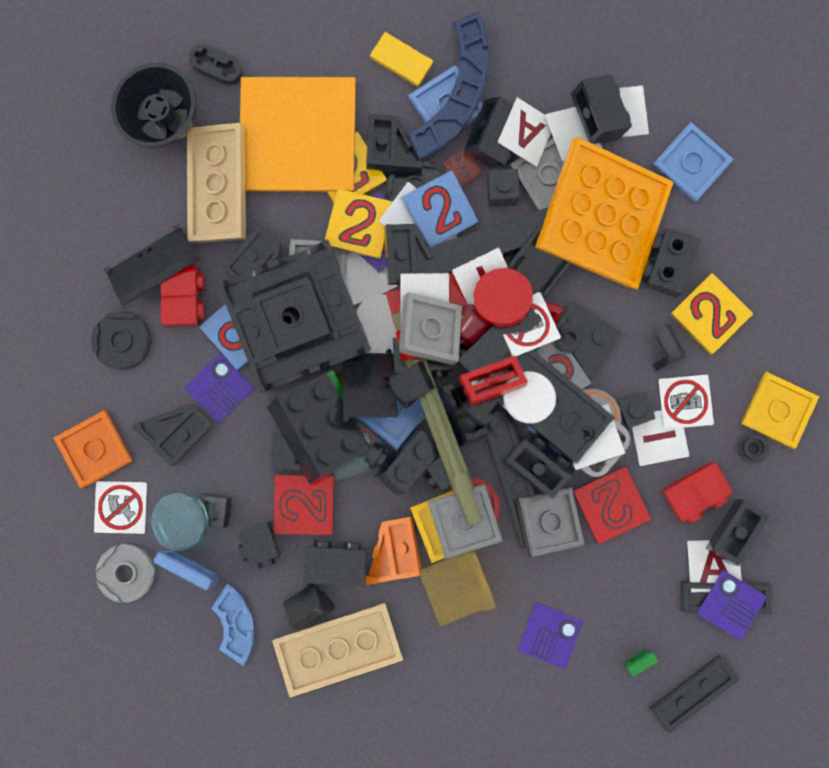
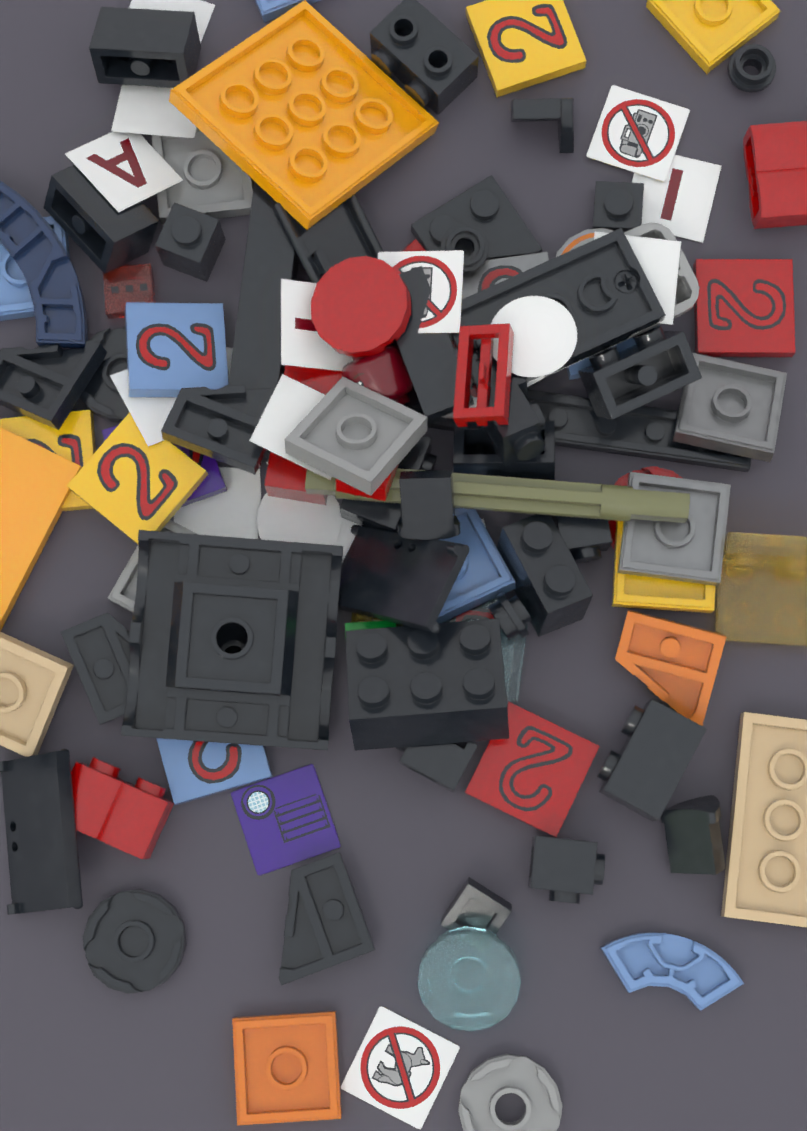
camera: 60 degrees left, 5 degrees down
medium blue tile [153,549,220,590] -> none

